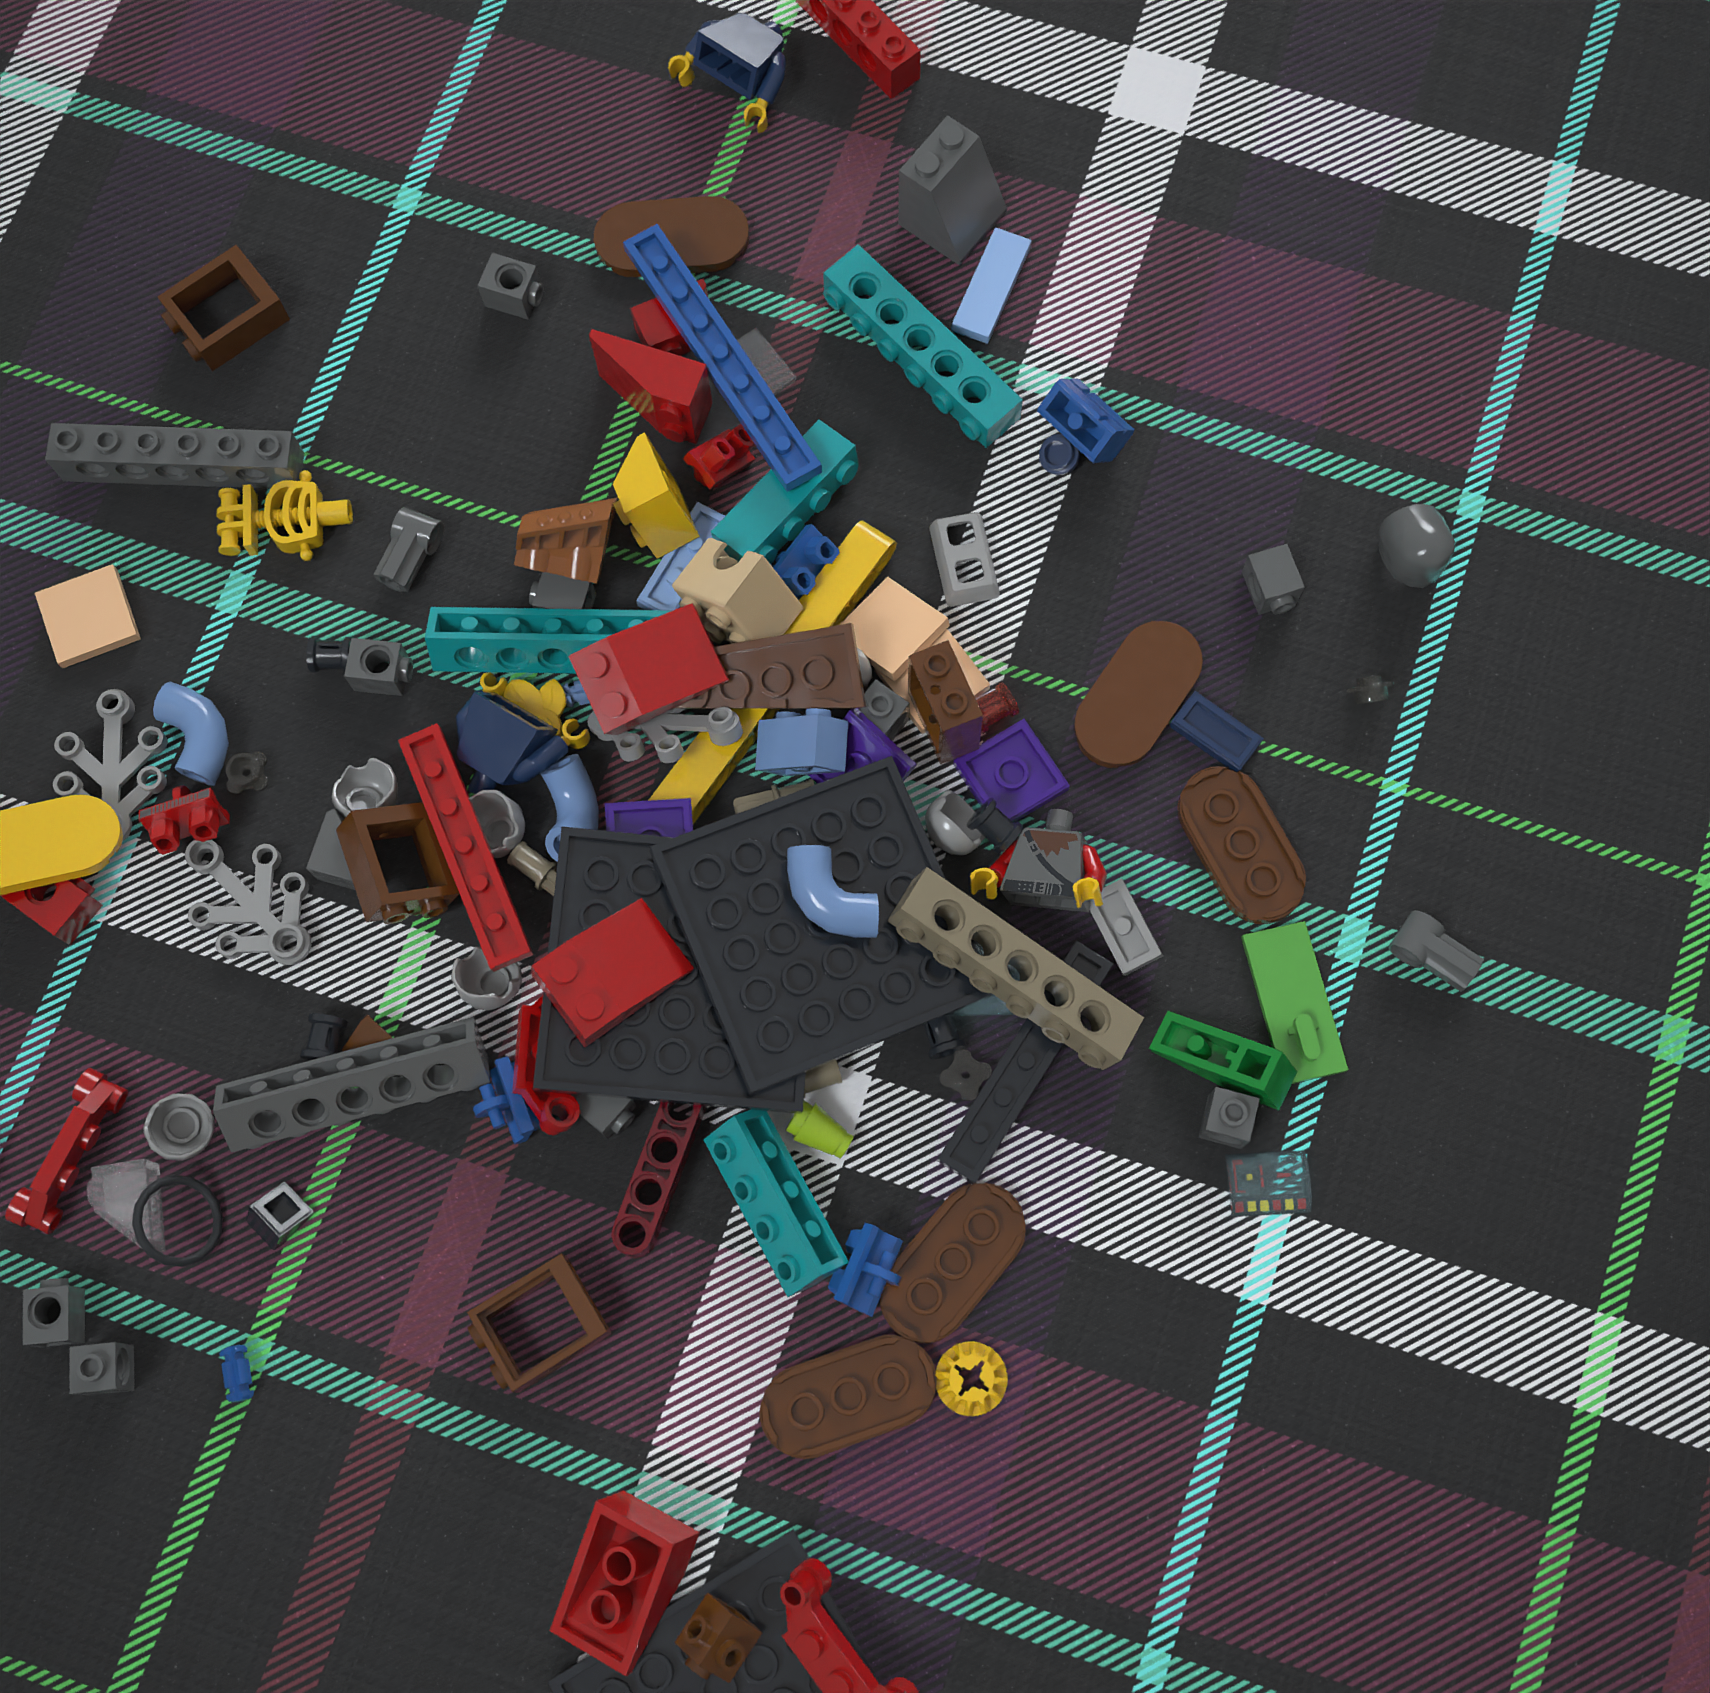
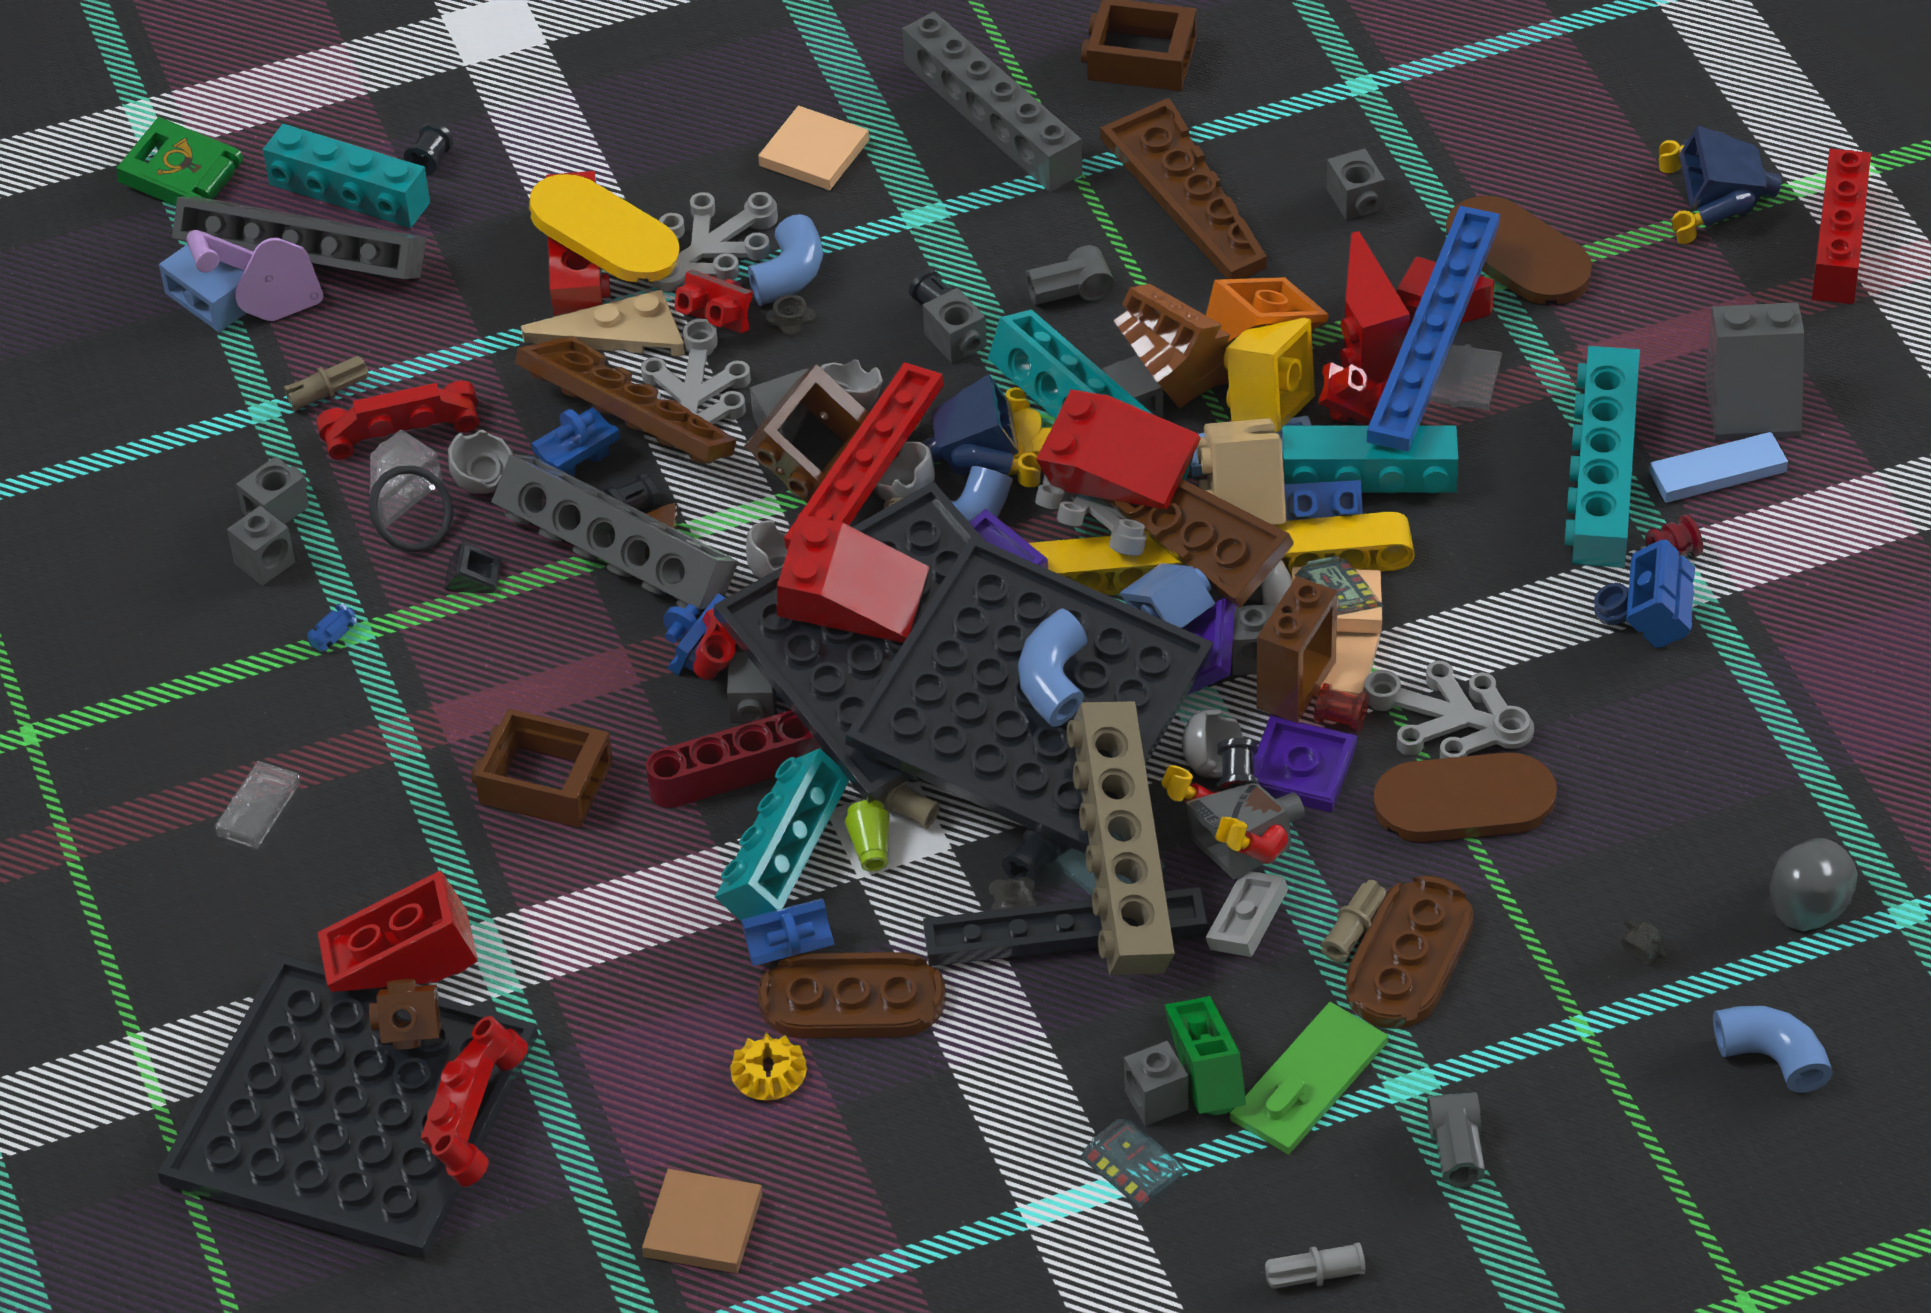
camera: 50 degrees right, 25 degrees down
yellow torso [217,470,353,561] -> none
reddish brown tile [760,1335,937,1459] -> none
light grey piece [929,512,1000,607] -> none
dark blue tile [1169,691,1264,773] -> none
dark grey brick [1242,544,1305,615] -> none
none -> clear plate [215,761,300,848]
none -> reddish brown wing [515,336,737,464]
none -> tan wing [521,290,685,356]
none -> blue hips [532,407,620,476]
none -> medium nougat tile [642,1169,762,1274]
none -> reddish brown wing [1100,98,1267,279]
none -> orange slope [1206,277,1329,344]
none -> light grey axle [1265,1242,1366,1289]
none -> clear light blue piece [1295,556,1384,615]
none -> dark tan axle [1320,880,1386,963]
none -> light grey plant [1364,661,1534,759]
none -> dark red bush [1645,514,1703,558]
none -> medium blue cylinder [1713,1006,1833,1093]

